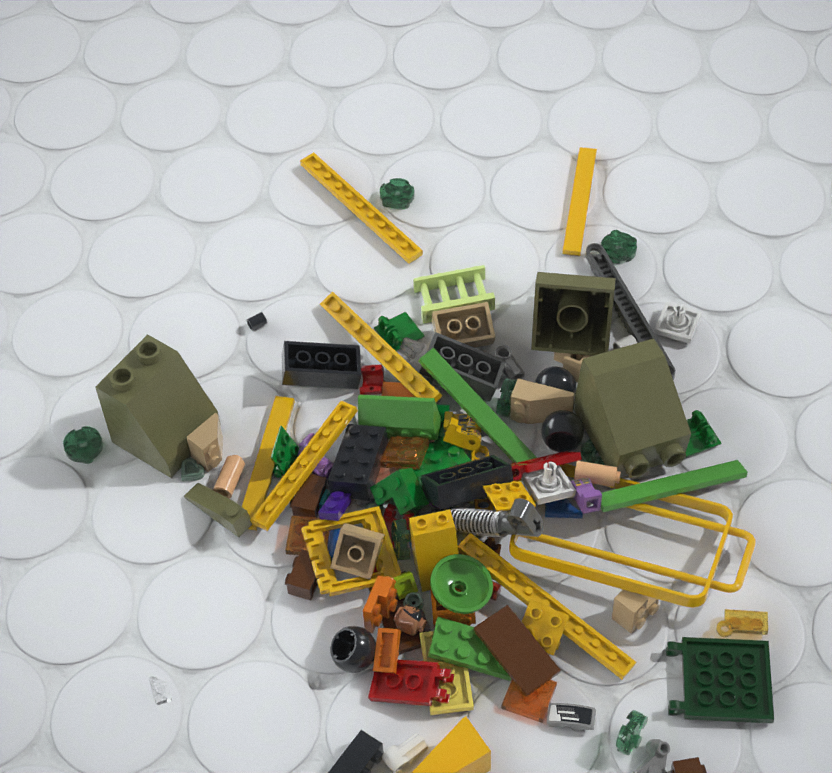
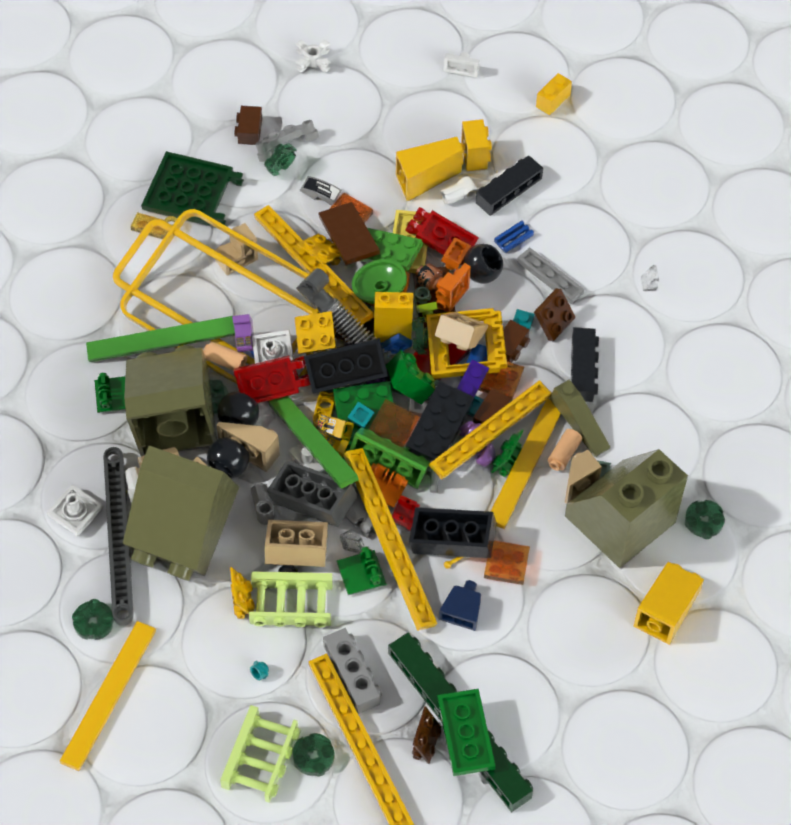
camera: 170 degrees left, 5 degrees up
black hinge [246,312,267,331] -> none
clear green plate [496,378,517,418] -> none
none -> yellowish green fence [220,705,301,803]
none -> yellow hinge [230,567,255,619]
none -> teal plate [250,661,269,680]
none -> light grey brick [323,628,382,714]
none -> teal plate [347,402,374,428]
none -> dark green brick [388,632,533,813]
none -> reddish brown hinge [412,706,441,764]
none -> green plate [437,688,496,776]
none -> dark blue torso [439,580,481,631]
none -> clear orange plate [484,540,530,585]
none -> blue tile [494,220,534,253]
none -> teal plate [513,309,535,330]
none -> light grey plate [517,247,584,304]
none -> reddish brown plate [534,288,576,341]
none -> black brick [571,327,599,402]
none -> yellow slope [633,561,704,645]

